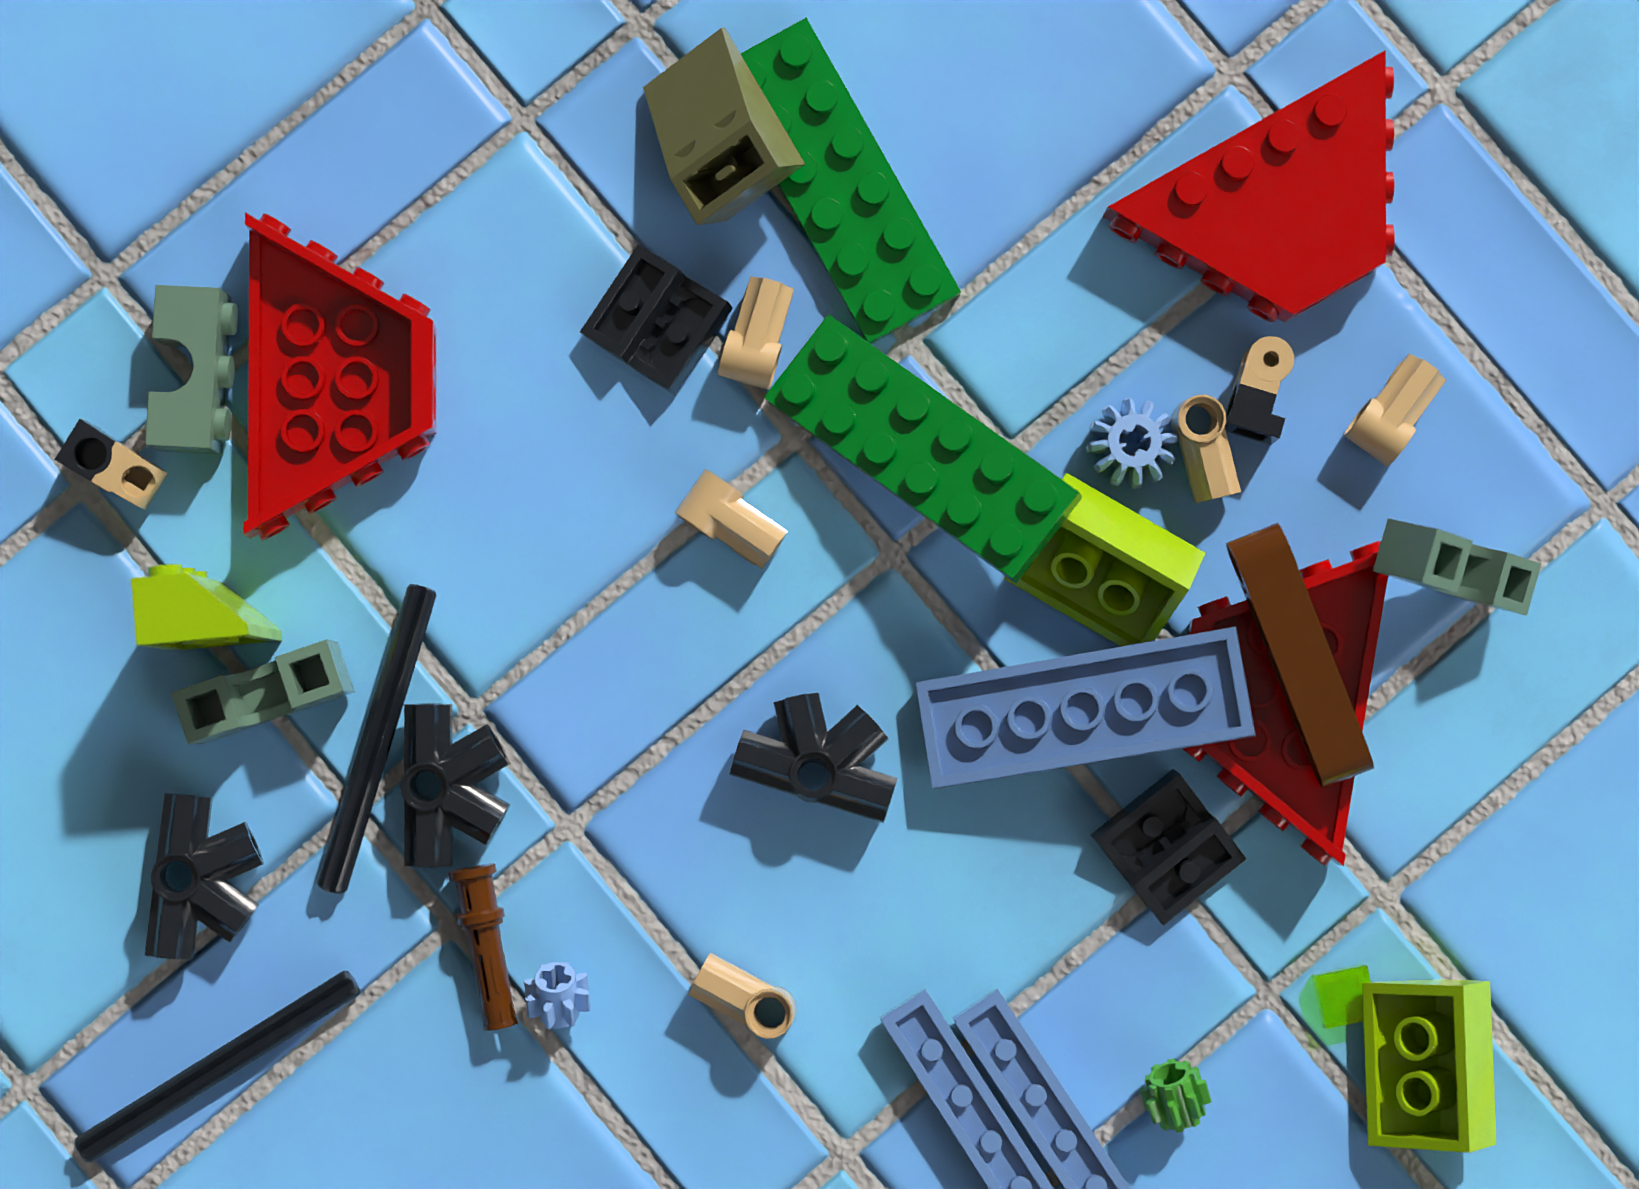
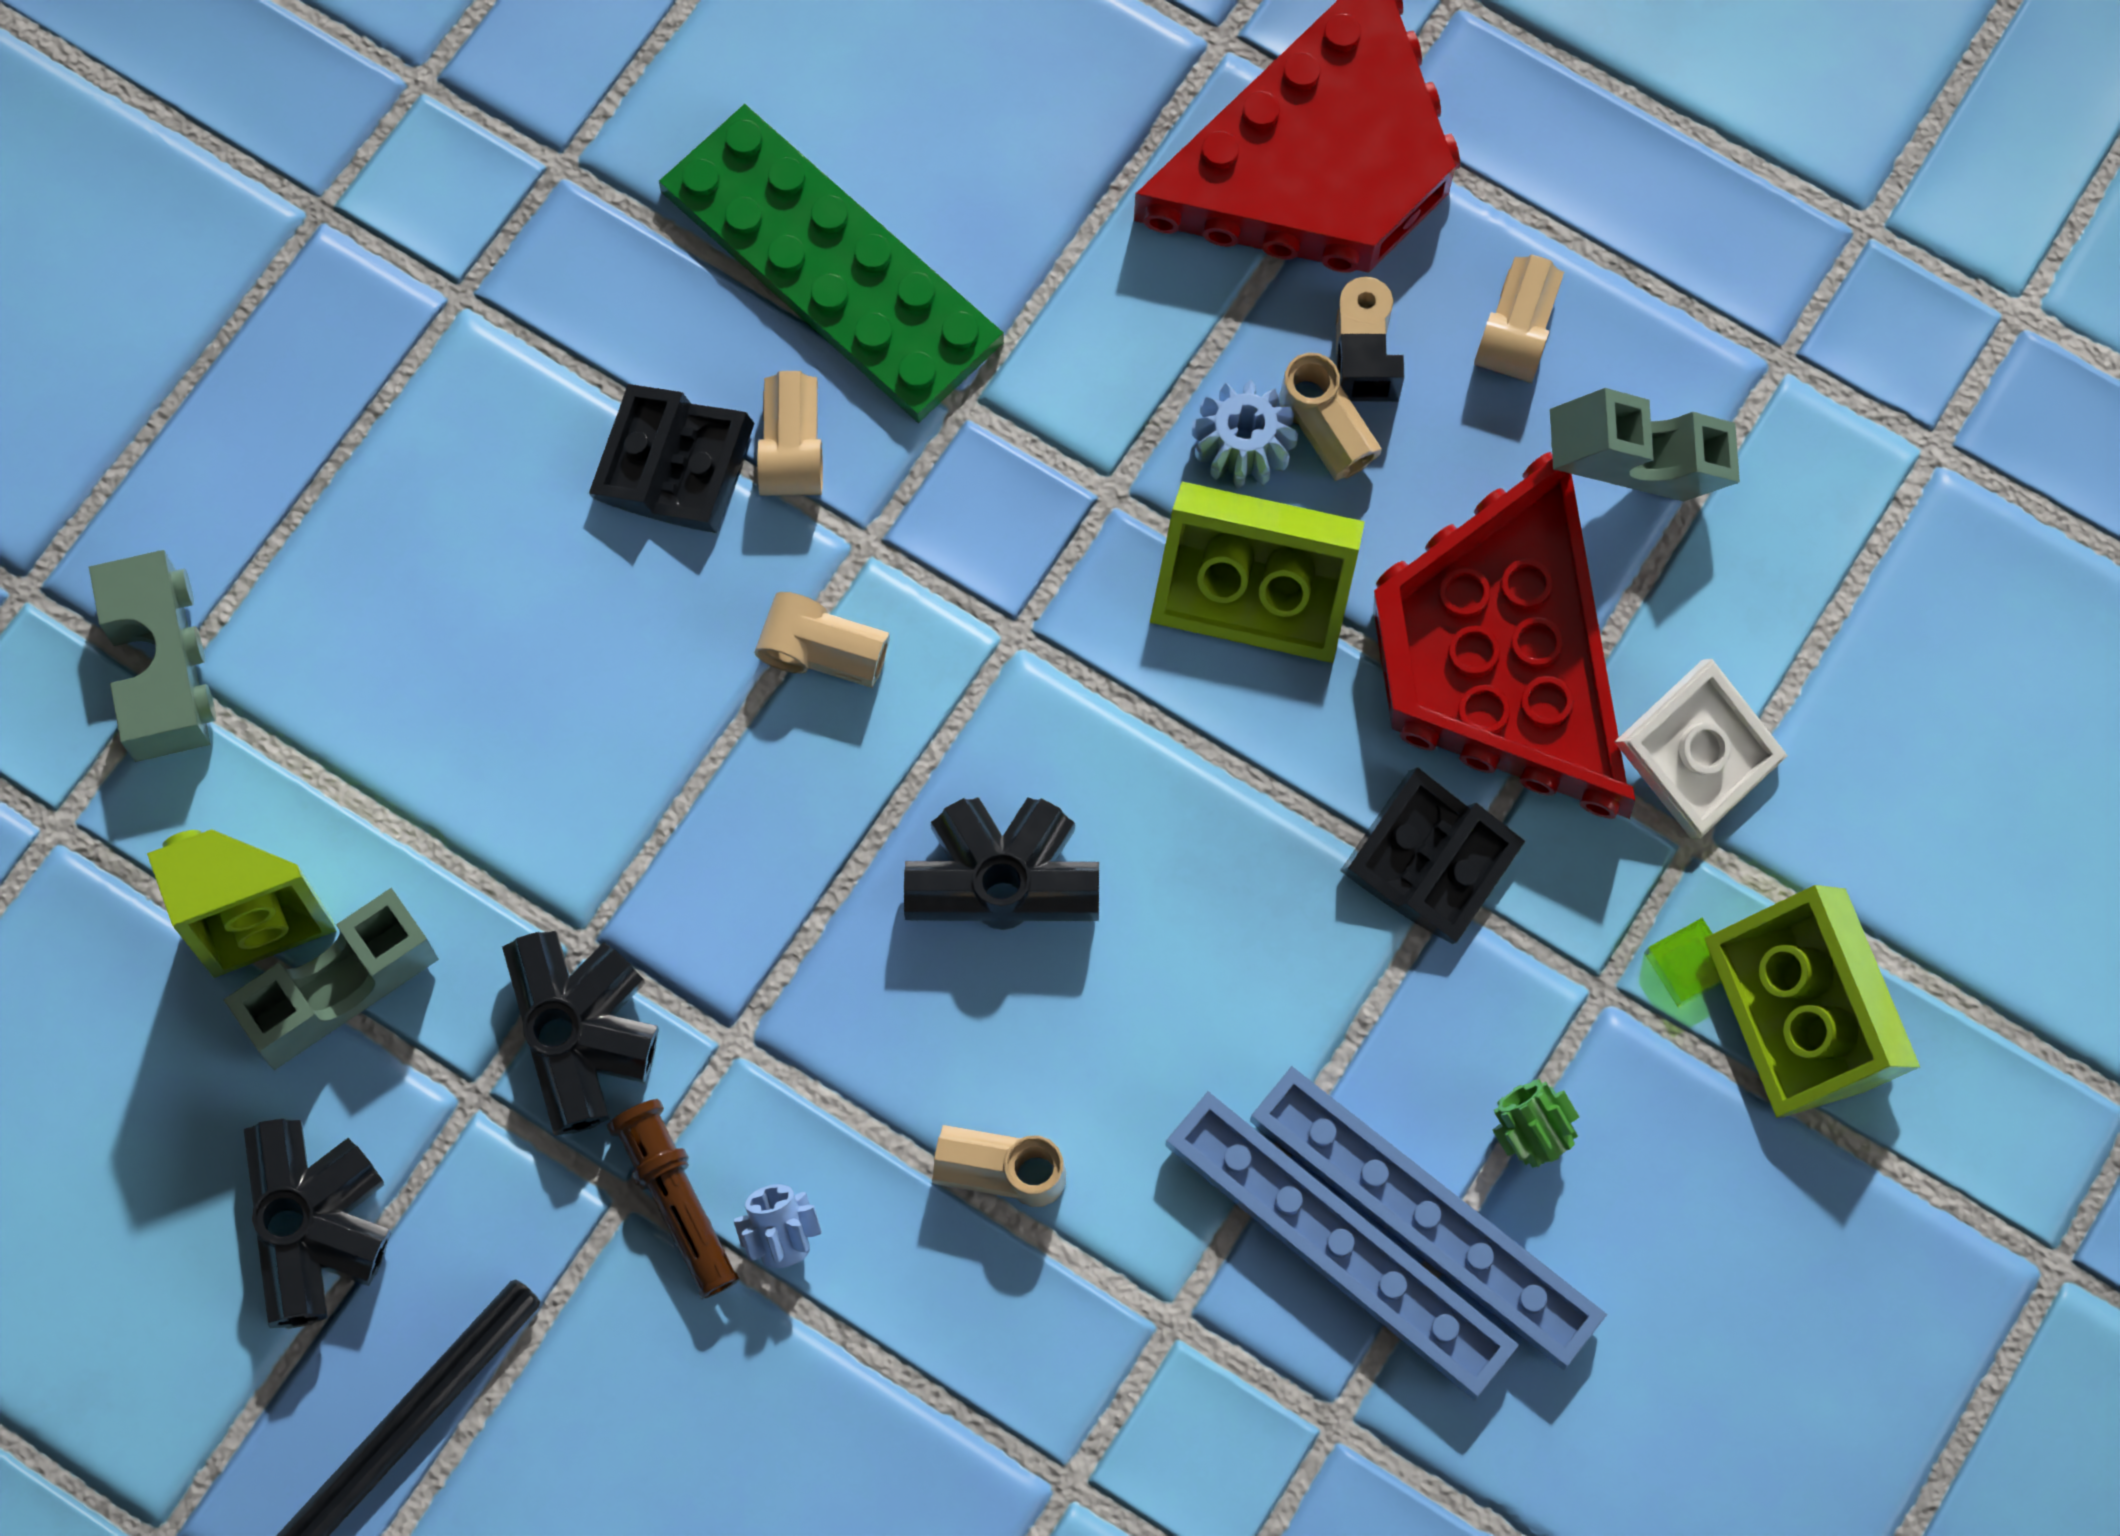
camera: 20 degrees left, 15 degrees down
leg [54,419,168,510] -> none
red piece [243,212,436,541] -> none
black axle [317,584,436,894] -> none
olive slope [643,28,805,225] -> none
green plate [763,314,1082,584] -> none
medium blue plate [915,627,1255,789] -> none
reddish brown beam [1226,523,1374,789] -> none
none -> white tile [1615,659,1788,839]

